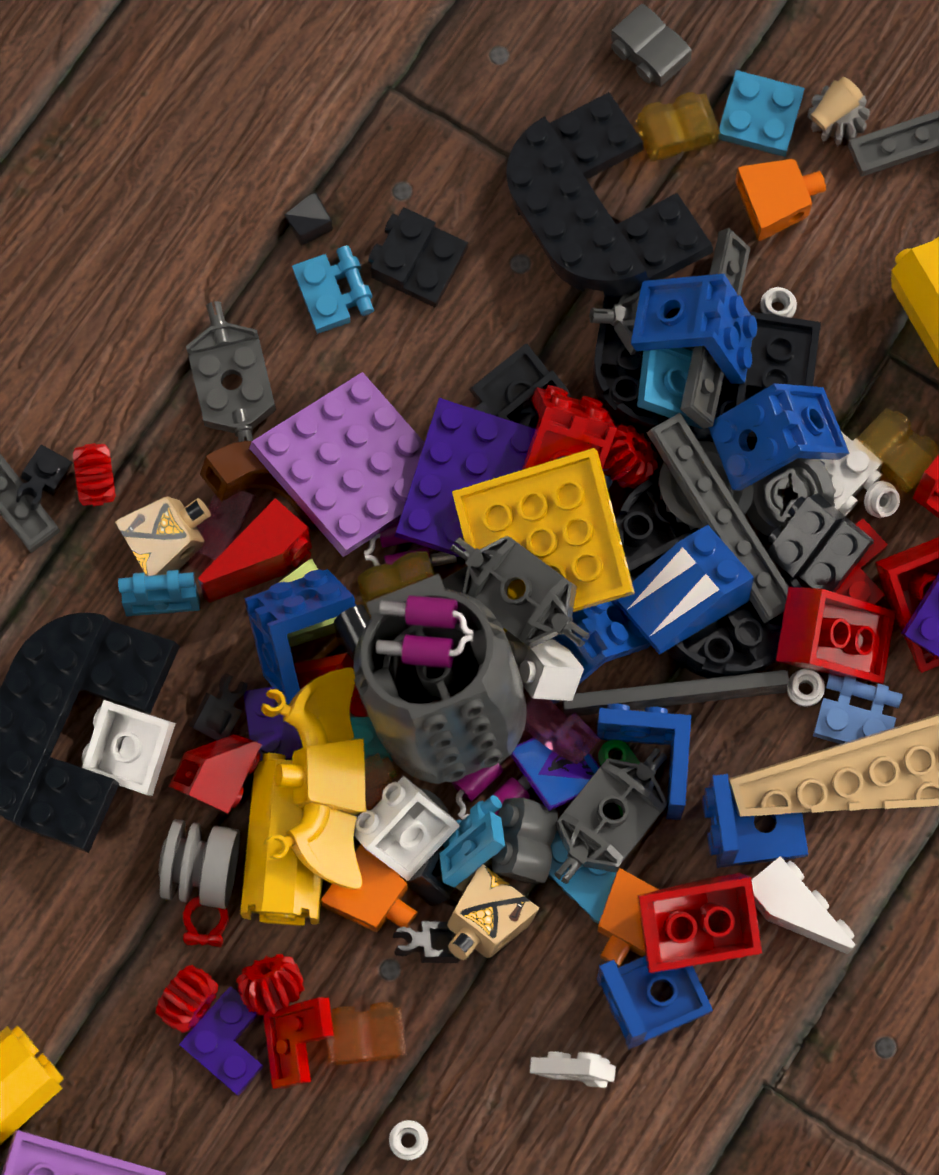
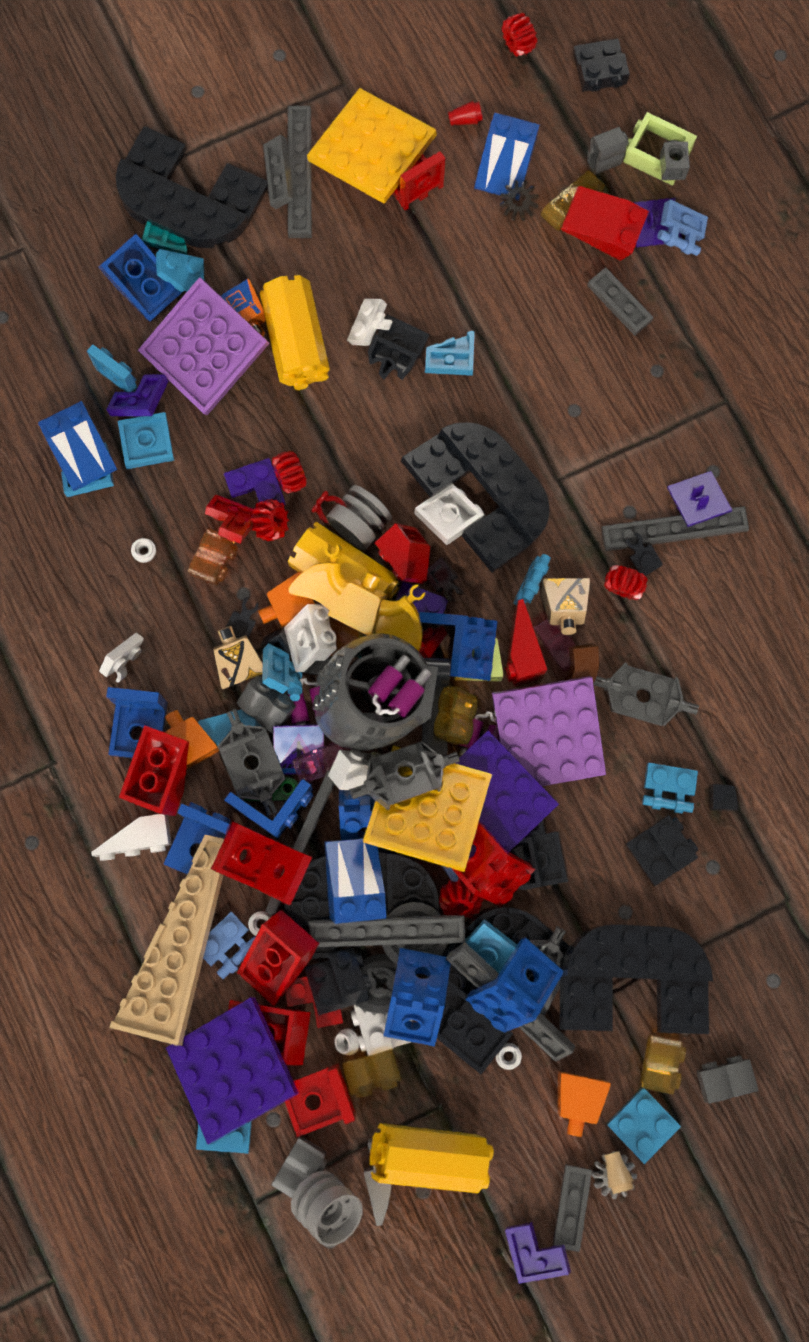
camera: 115 degrees right, 5 degrees up
none -> red bracket [211,822,312,905]

